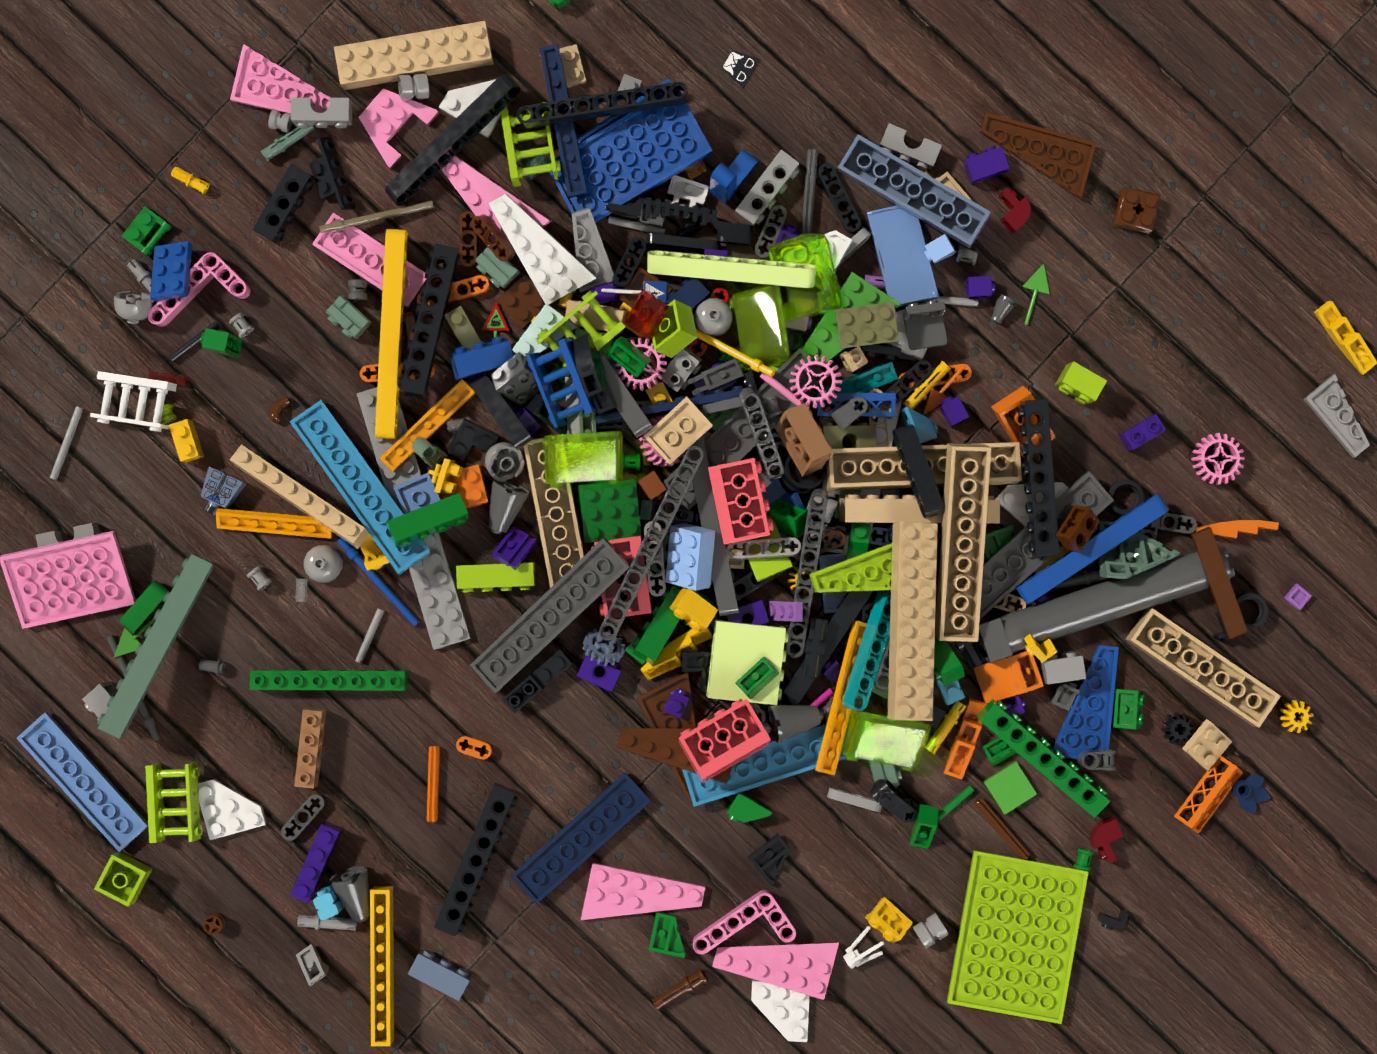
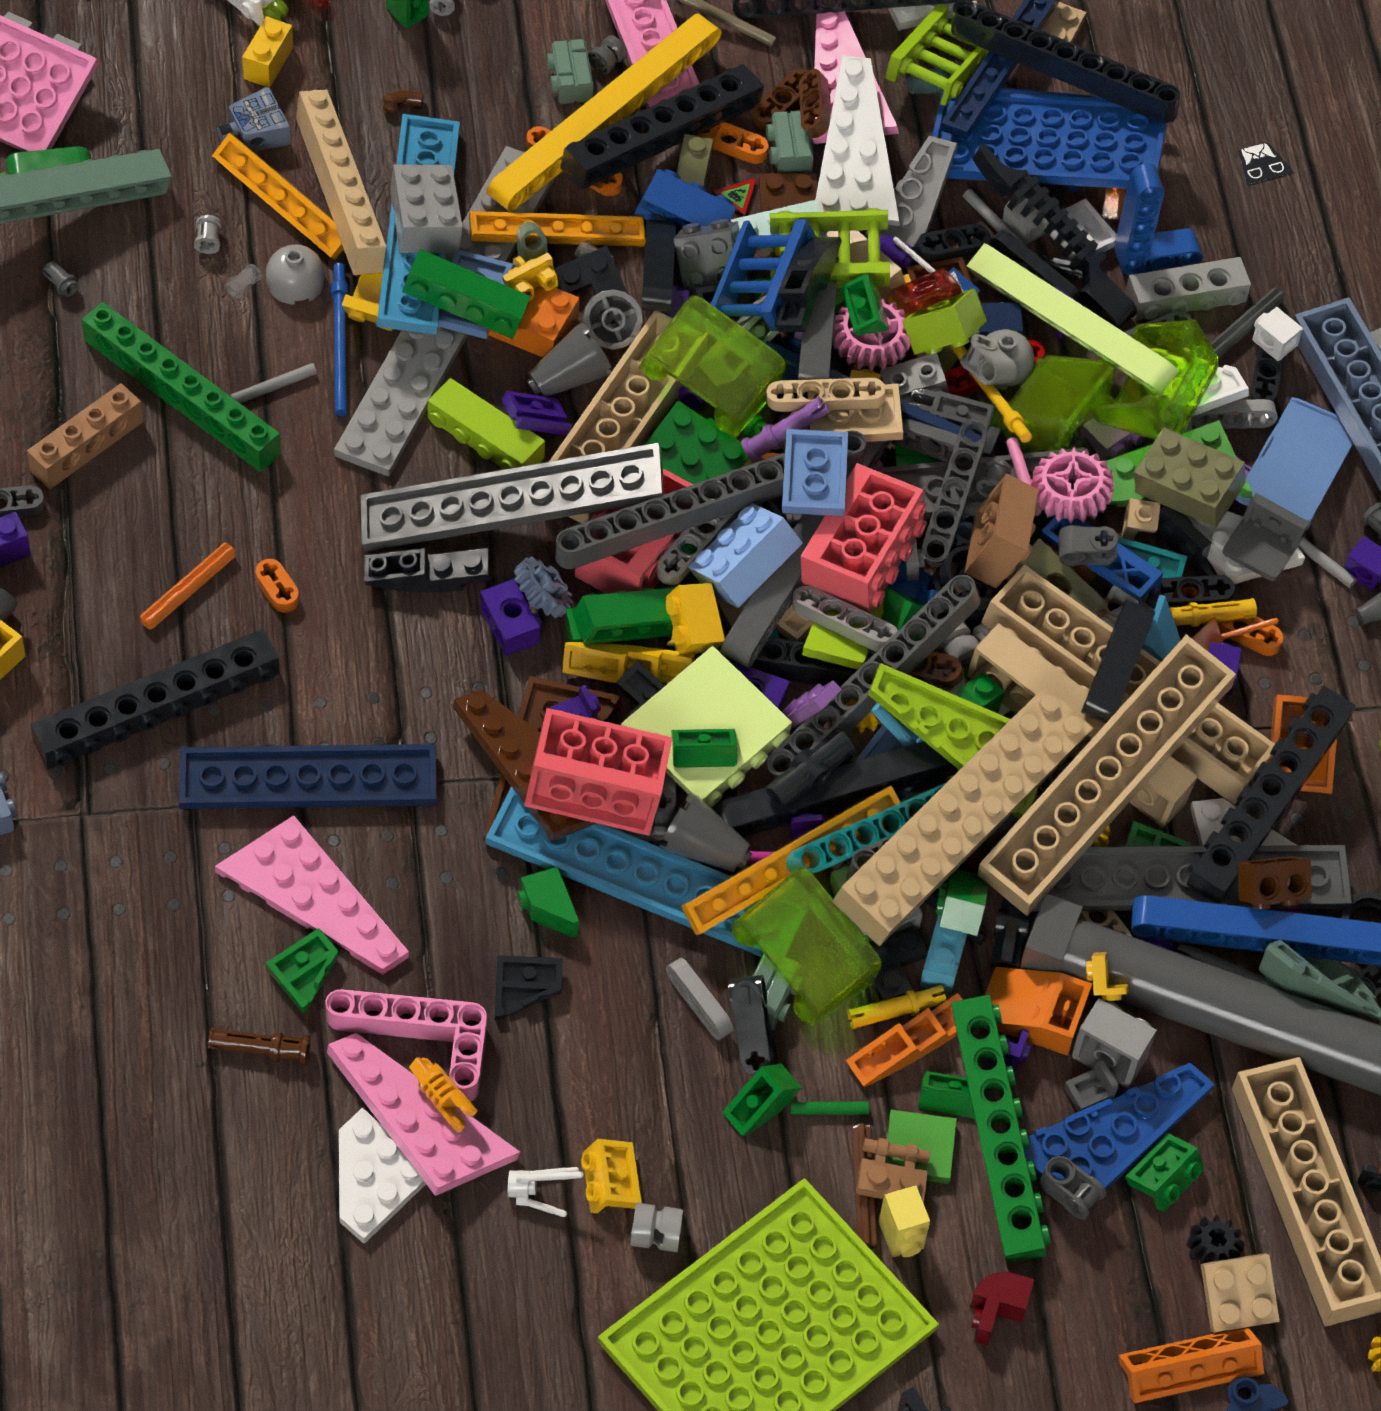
camera: 30 degrees right, 30 degrees down
light blue slope [924,234,957,263] -> none
green bush [1073,848,1094,871] -> none
none -> light grey brick [390,164,463,253]
none -> light orange hinge [409,1058,477,1133]
none -> medium lavender pin [741,396,829,463]
none -> tan beam [766,378,886,412]
none -> medium blue plate [782,429,848,516]
none -> medium nougat plate [856,1137,930,1202]
none -> light yellow brick [878,1186,930,1258]
none -> light grey piece [960,334,1017,385]
none -> white brick [1252,307,1303,361]

